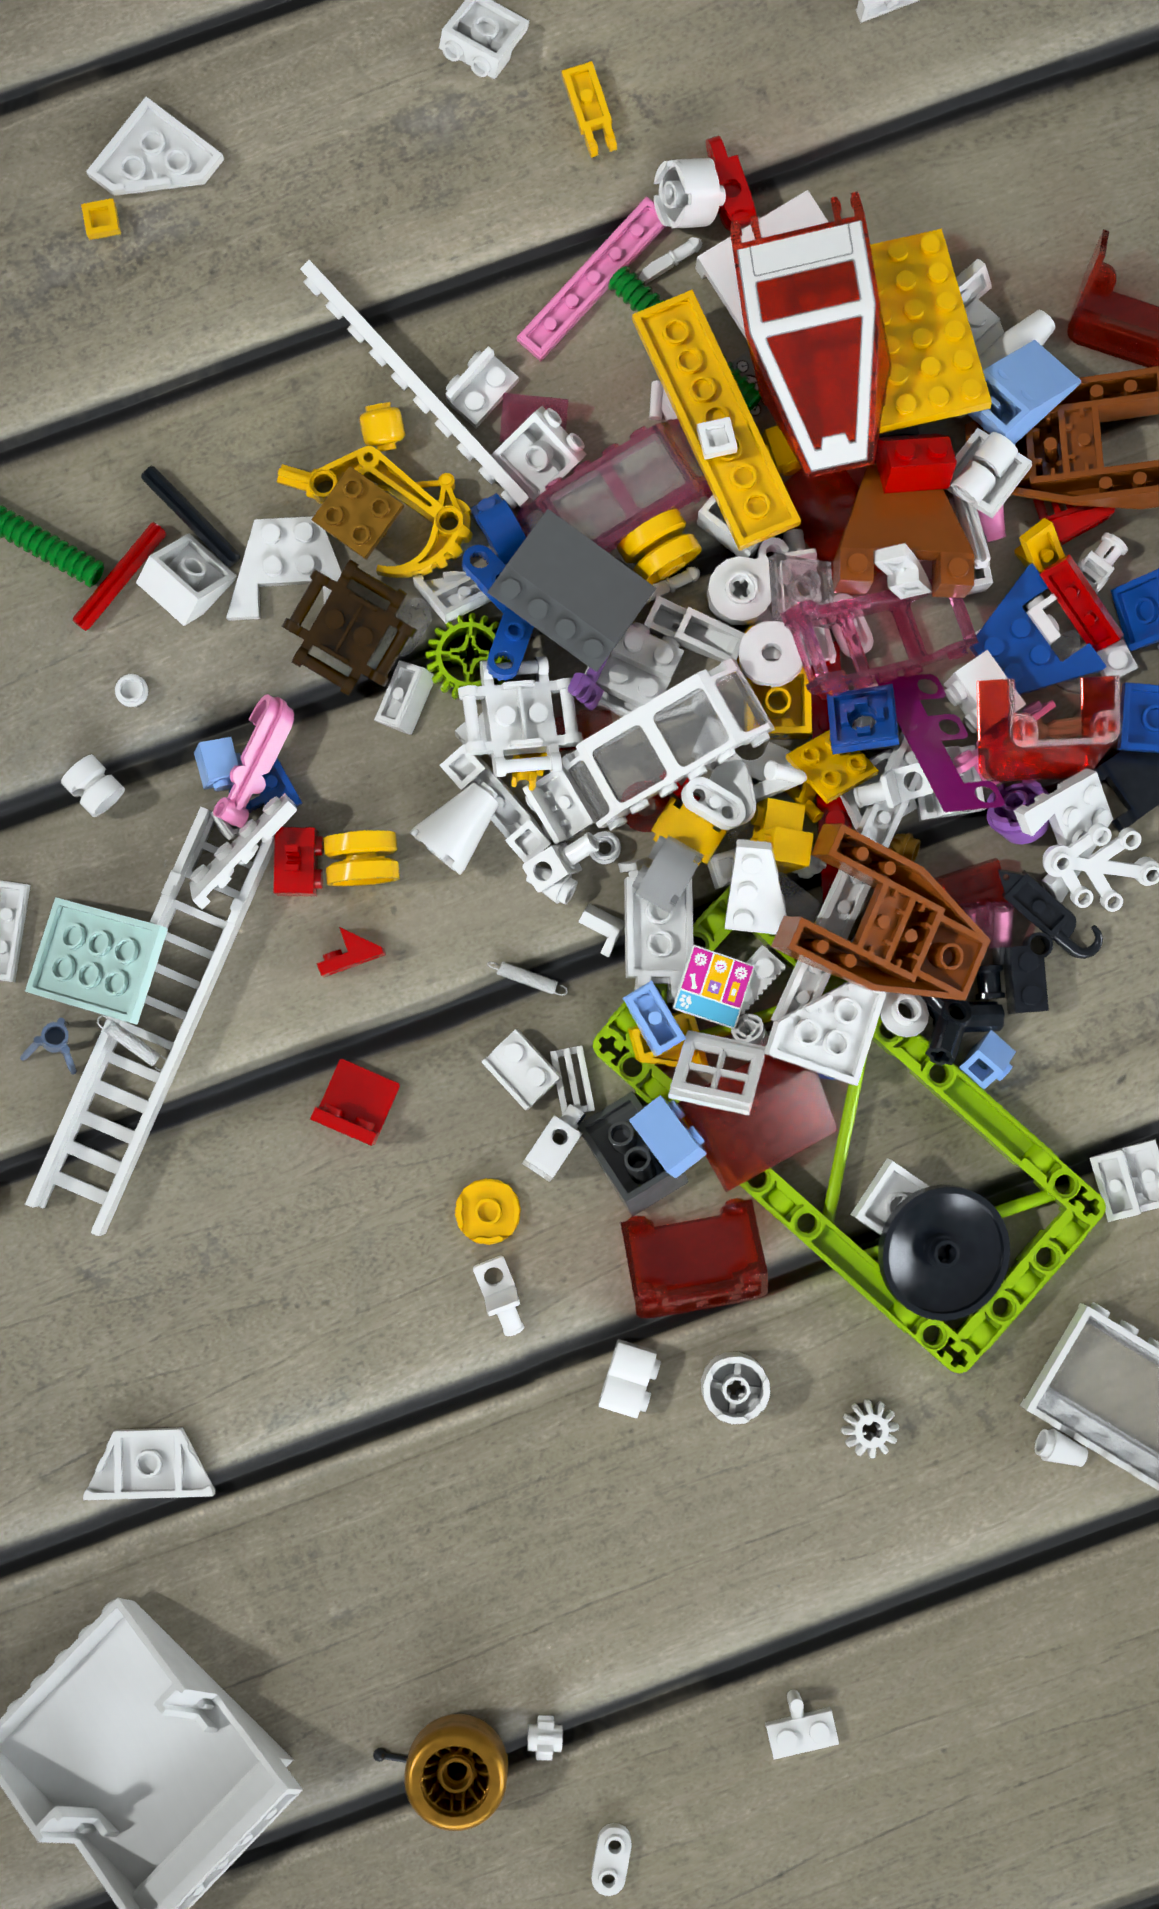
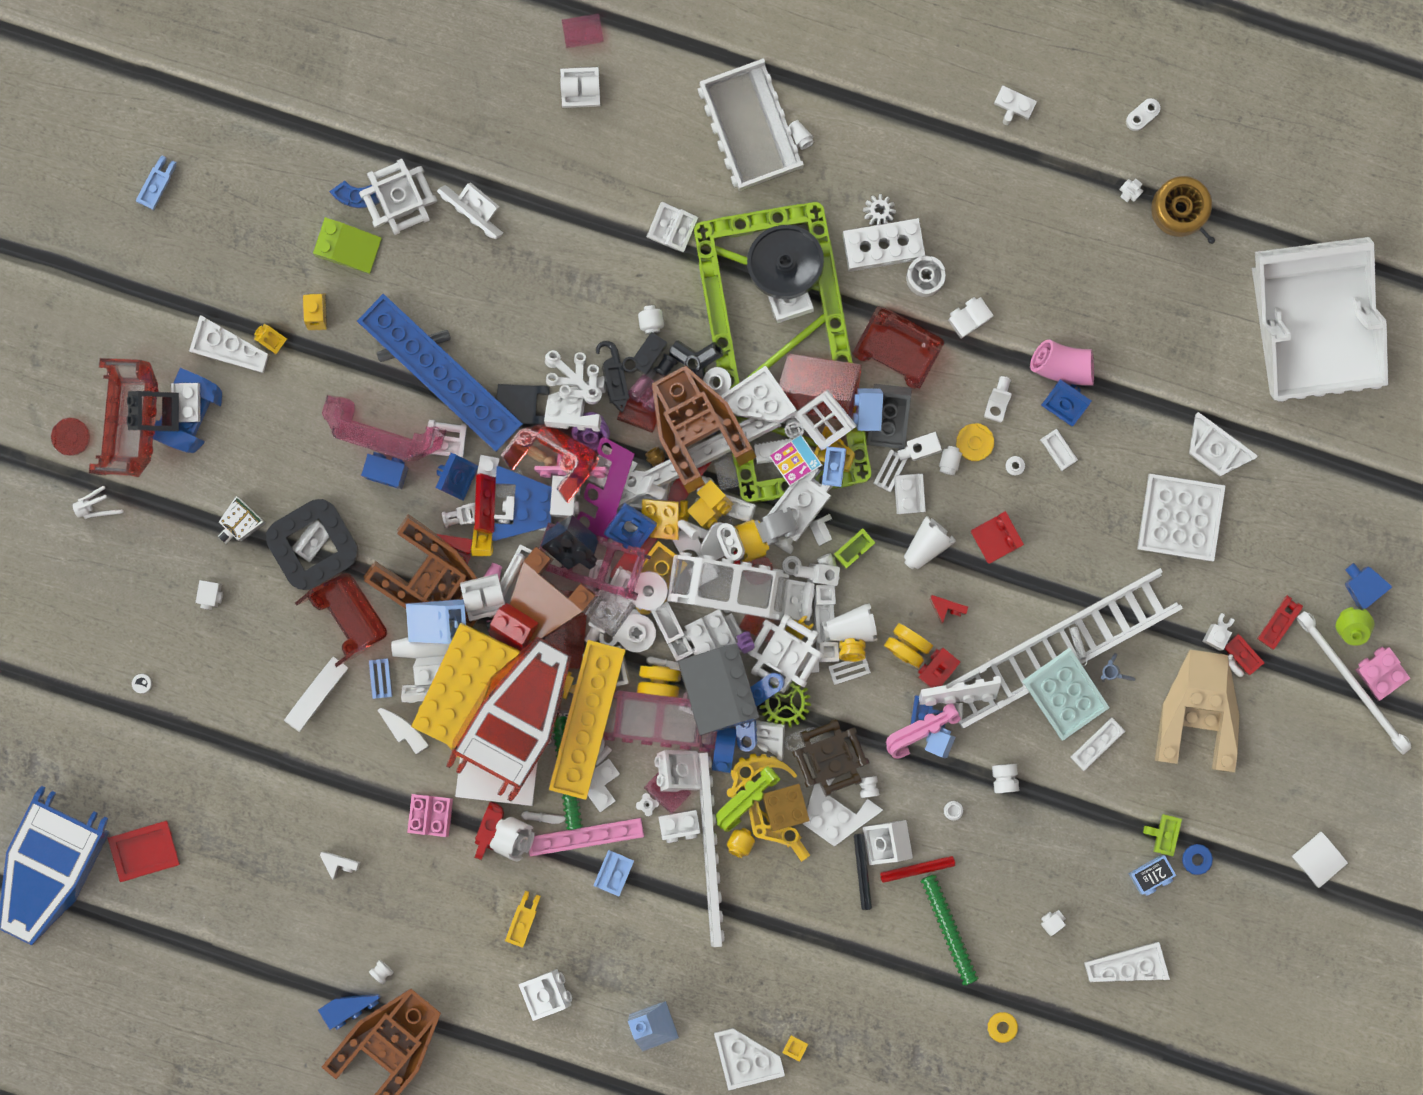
camera: 140 degrees left, 0 degrees up
white slope [374,660,434,735] -> none
white piece [487,962,568,996] -> none
white plate [697,417,738,460] -> none
white wing [725,839,787,934] -> none
white slope [874,543,932,599] -> none
light blue brick [959,1030,1016,1090] -> none
none -> white slope [284,657,348,732]
none -> light blue tile [369,658,392,699]
none -> white slope [378,708,430,754]
none -> bright pink slope [407,794,453,837]
none -> black hinge [541,515,598,570]
none -> white plate [588,759,620,812]
none -> light blue plate [593,850,634,896]
none -> light blue slope [628,1001,679,1051]
none -> white plate [636,793,659,816]
none -> white head [638,305,664,334]
none -> lime piece [715,766,781,832]
none -> white tile [828,658,871,685]
none -> lime piece [833,529,875,569]
none -> yellow wheel [839,638,866,662]
none -> white brick [842,218,925,272]
none -> white wheel [859,776,880,798]
none -> white cone [904,516,956,570]
none -> white brick [939,446,962,475]
none -> white plate [1005,456,1025,476]
none -> bright pink brick [1030,340,1094,386]
none -> white tile [1040,429,1078,471]
none -> blue tile [1041,379,1091,427]
none -> white plate [1137,474,1225,562]

